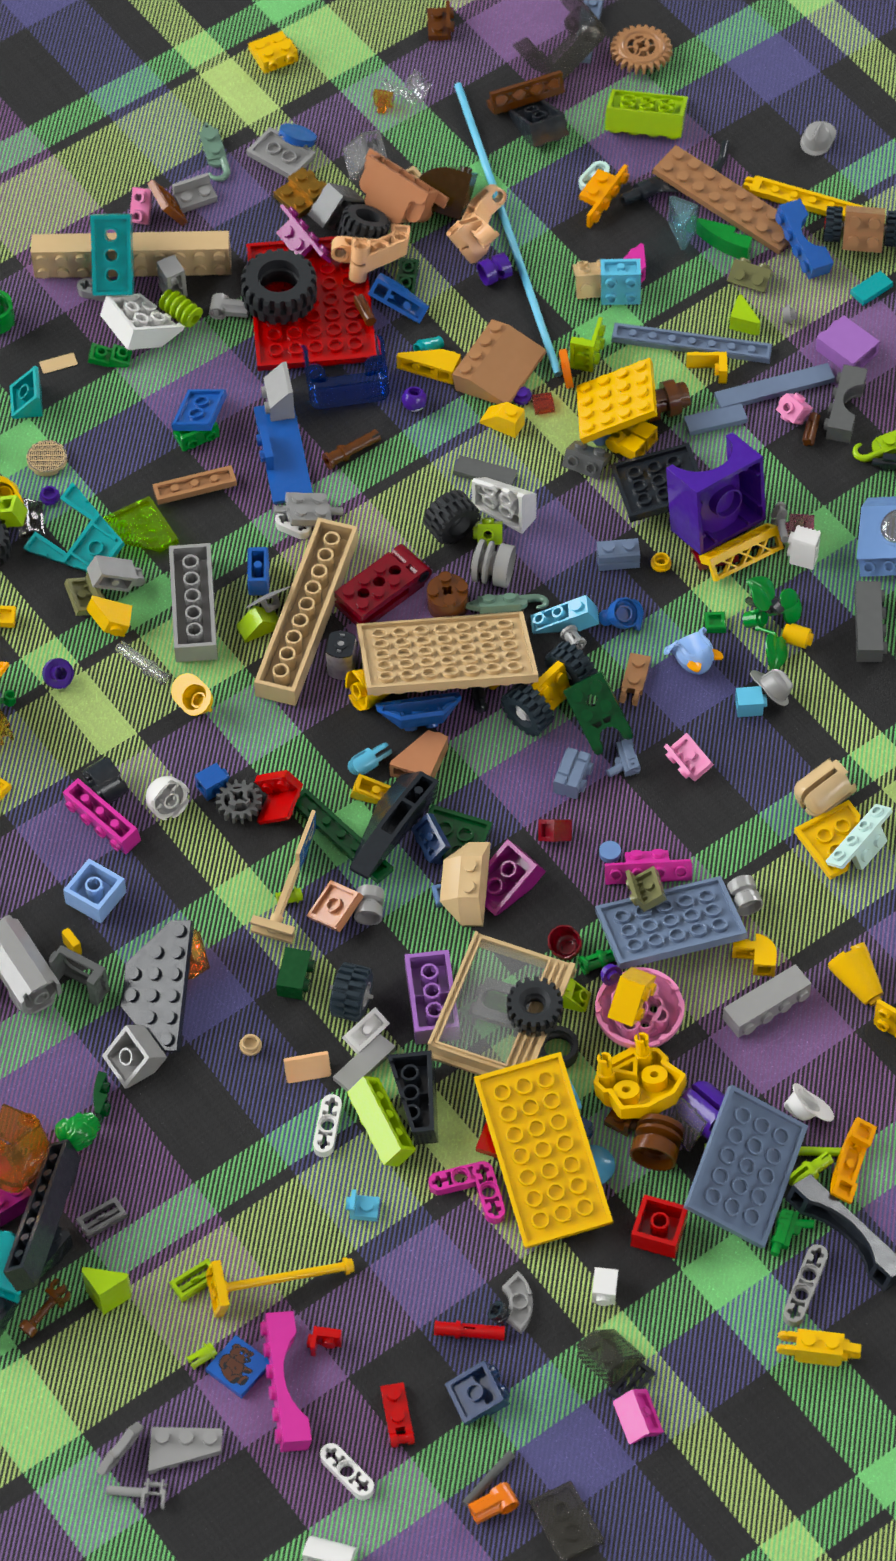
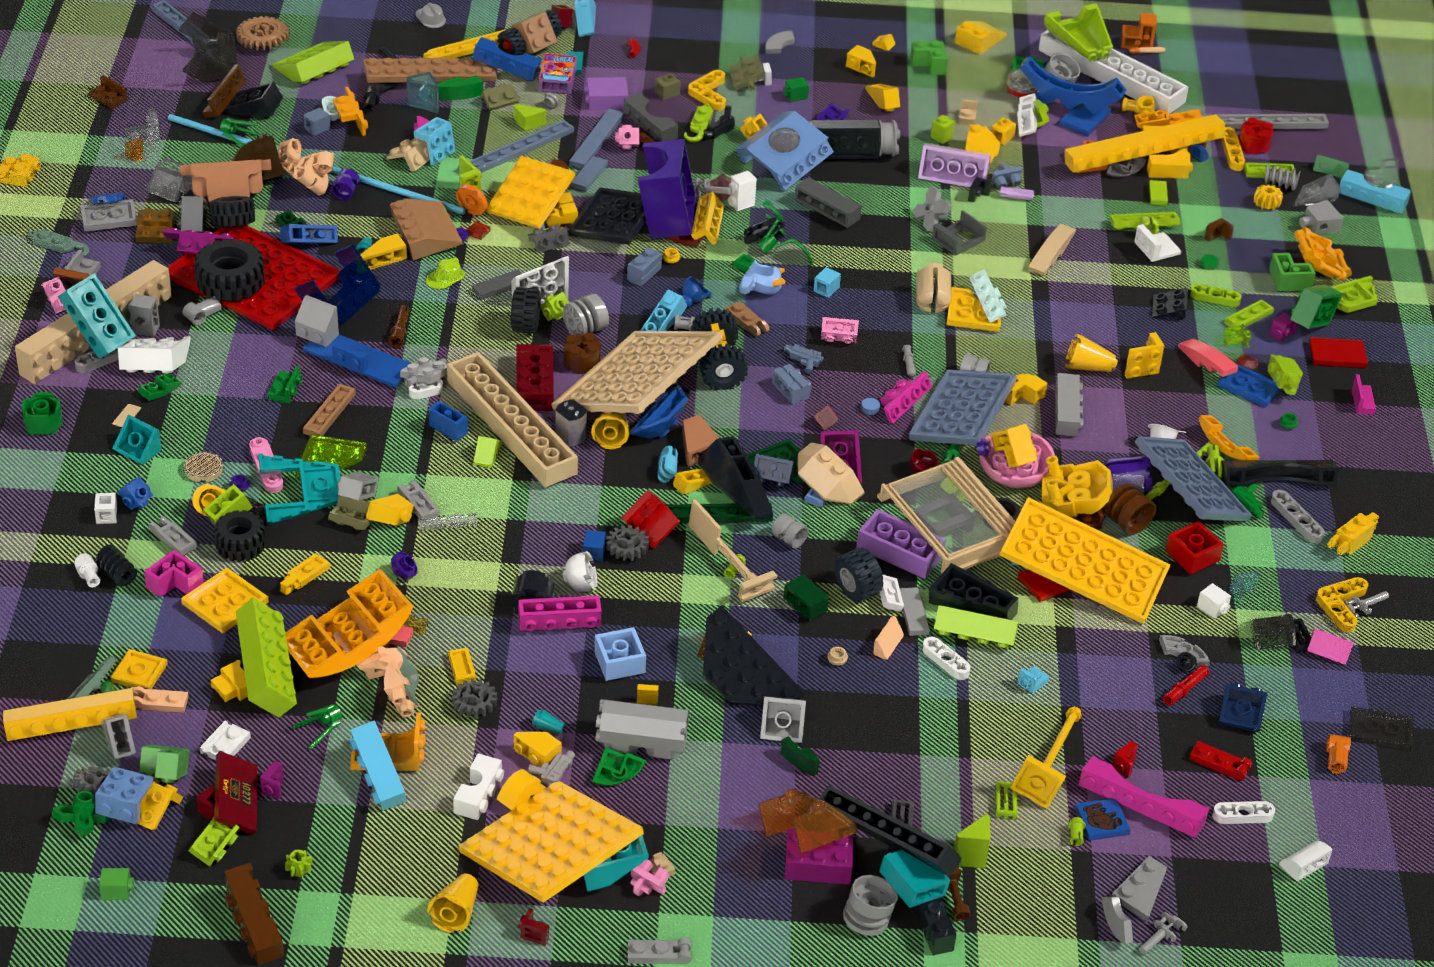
camera: 55 degrees left, 15 degrees down
dark grey panel [49,945,110,1007] -> none
green hair [55,1112,101,1151] -> none
lime piece [158,289,203,328] -> none
light grey brick [169,543,218,662] -> none
blue tile [171,389,227,431] -> none
yellow piece [171,673,213,716] -> none
light grey shield [245,586,291,613] -> none
nougat plate [307,880,364,932] -> none
light nougat connector [331,224,410,283] -> none
reddish brown piece [353,294,377,326] -> none
dark purple piece [401,387,427,412] -> none
dark pink beam [429,1161,505,1224] -> none
dark grey bar [462,1450,515,1508] -> none
sand green plate [465,593,549,614] -> none
yellow slope [480,402,525,438] -> none
black tyre [507,976,563,1037] -> none
dark green brick [563,670,634,756] -> none
olive bracket [625,866,667,912] -> none
yellow bracket [686,352,728,384] -> none
light grey piece [750,669,793,706] -> none
yellow brick [782,623,814,649] -> none
none -> green plant [220,118,259,147]
none -> bright pink plate [249,437,283,493]
none -> sand blue brick [304,108,331,136]
none -> light grey plate [397,480,440,522]
none -> lime piece [426,257,465,289]
none -> brick [539,53,577,94]
none -> light grey piece [902,345,916,377]
none -> clear light blue bracket [1230,572,1259,601]
none -> yellow beam [1316,577,1368,633]
none -> light grey piece [1343,591,1389,619]

